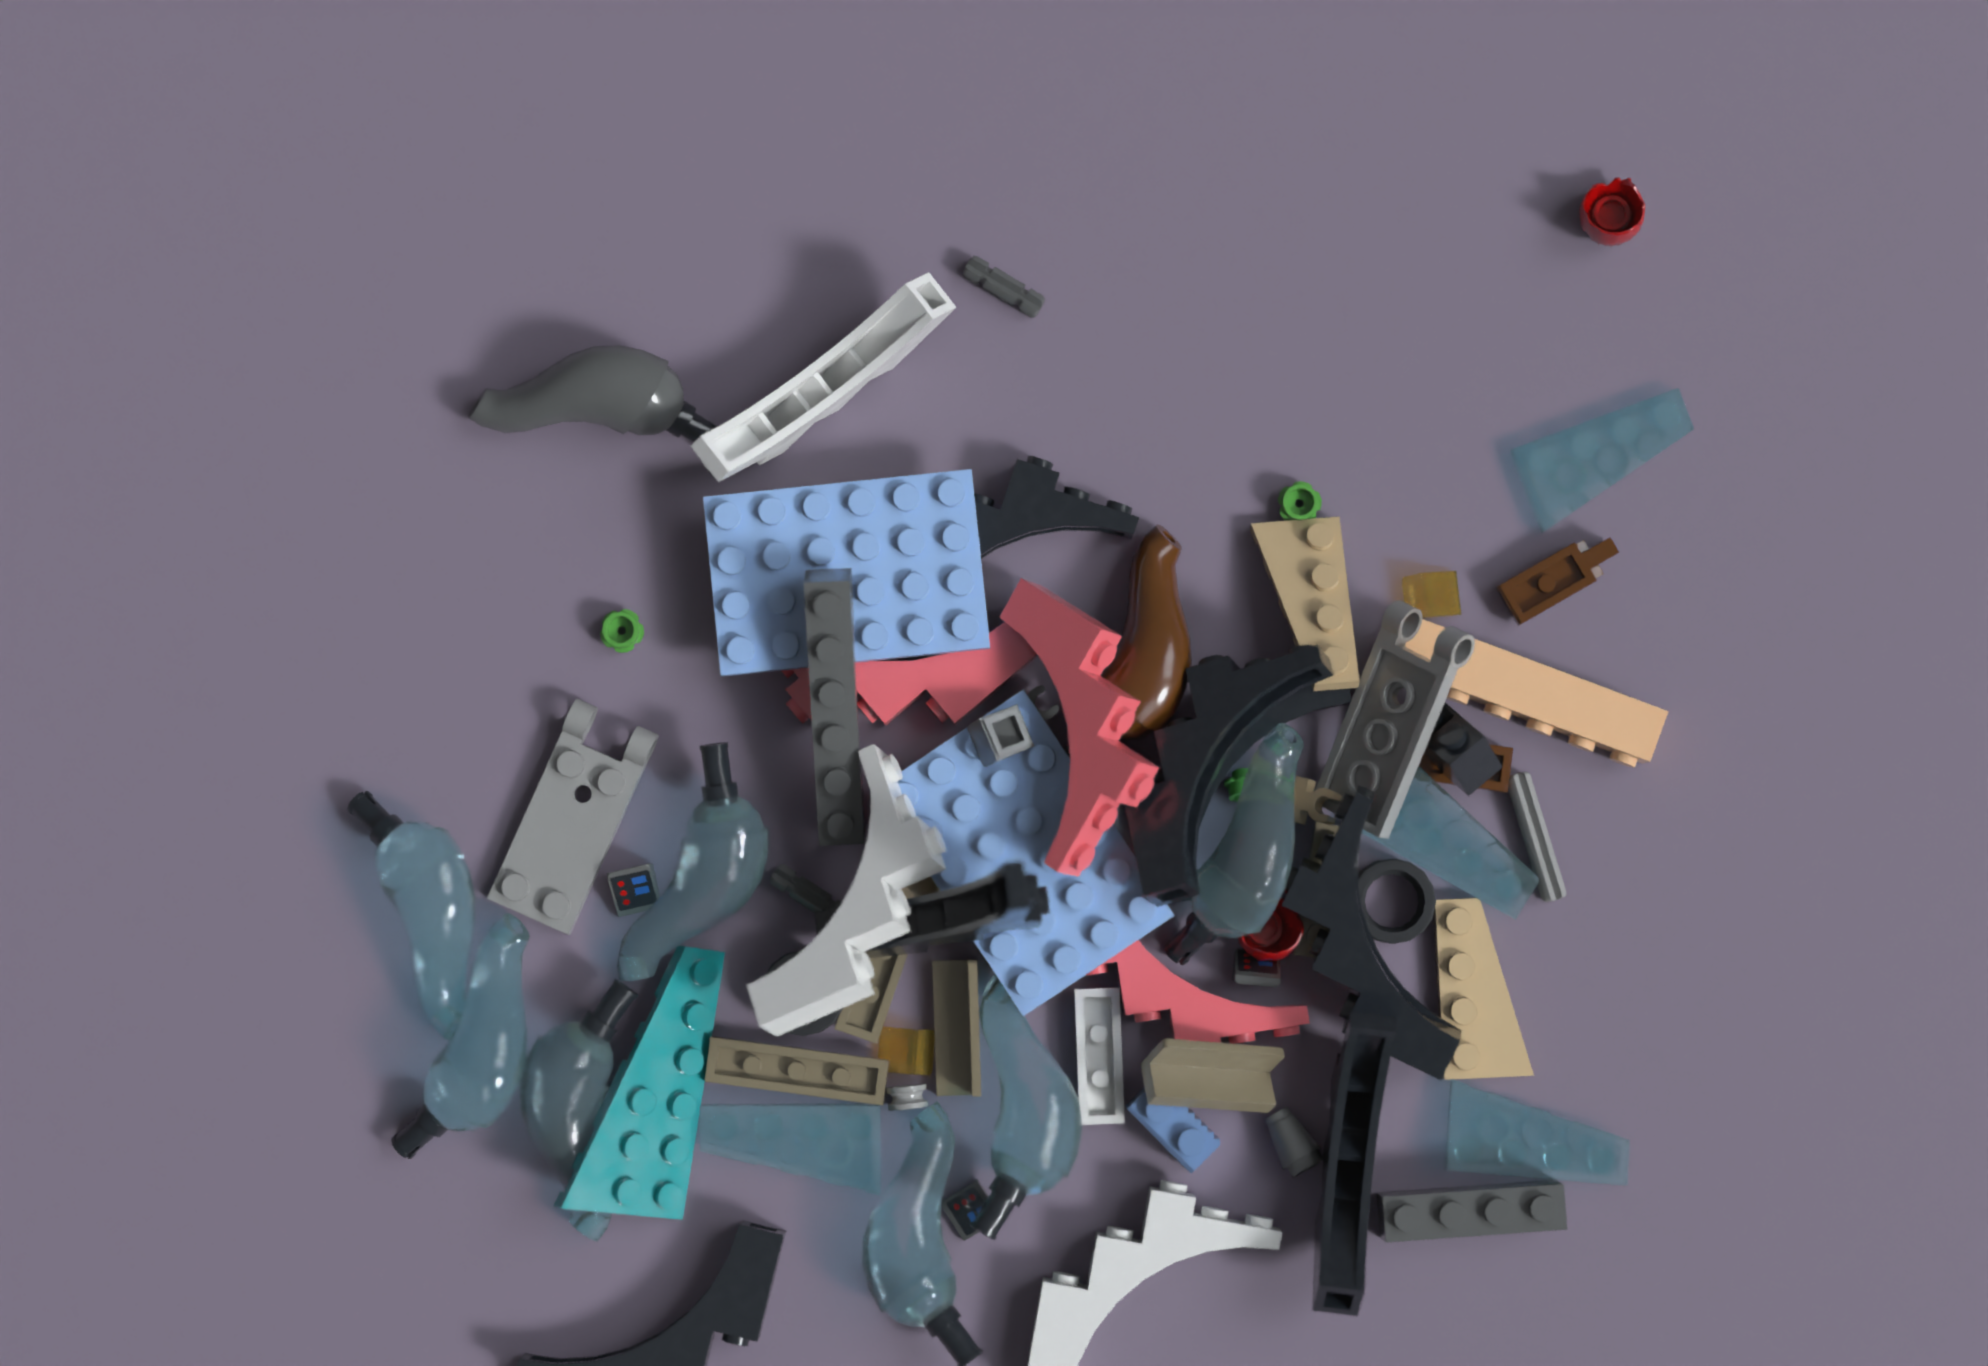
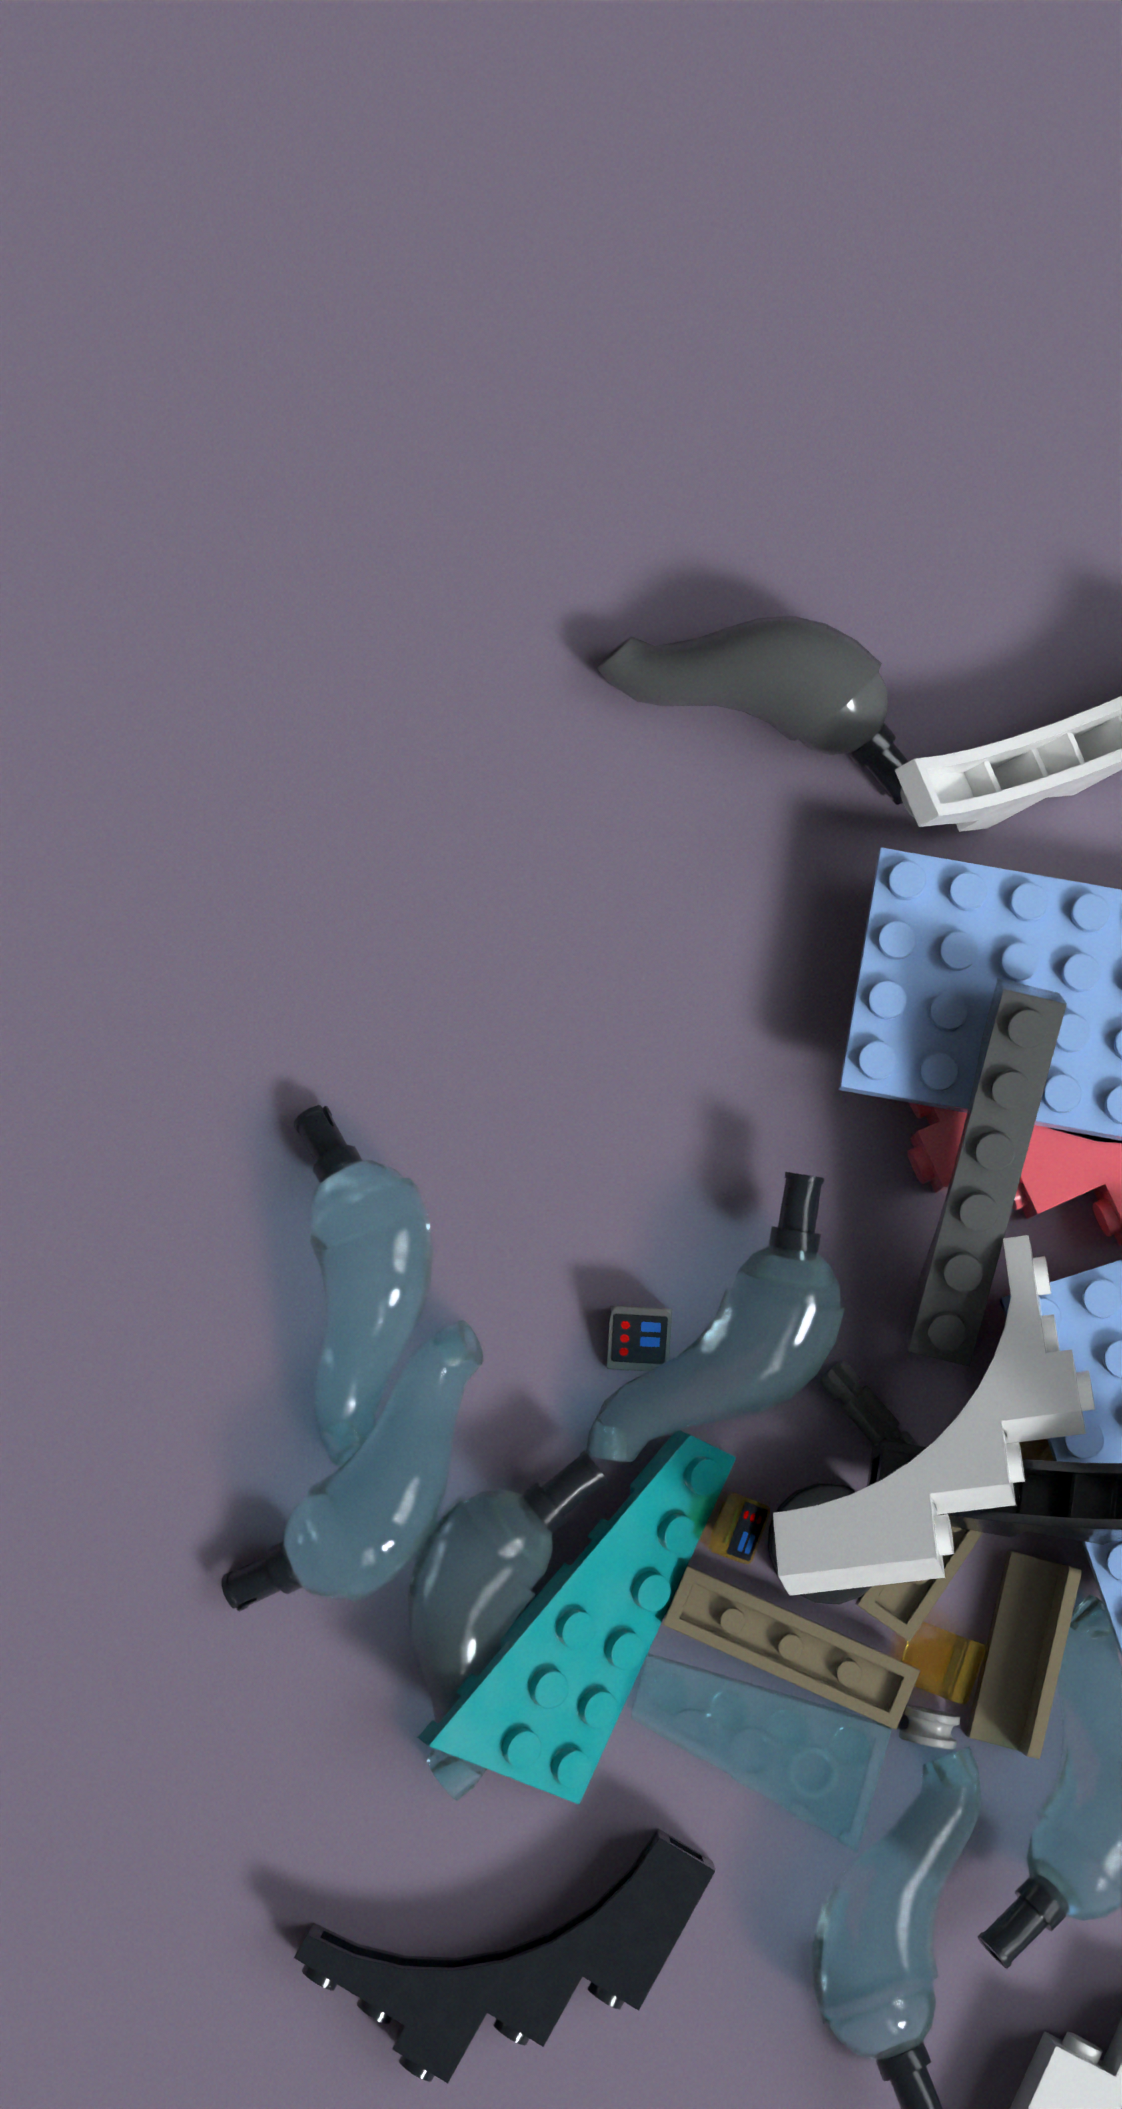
camera: 20 degrees right, 5 degrees down
light grey hinge [487,698,659,935] -> none
bright green plate [600,609,644,653] -> none
slope [940,1178,989,1241] -> none
none -> slope [707,1491,770,1564]

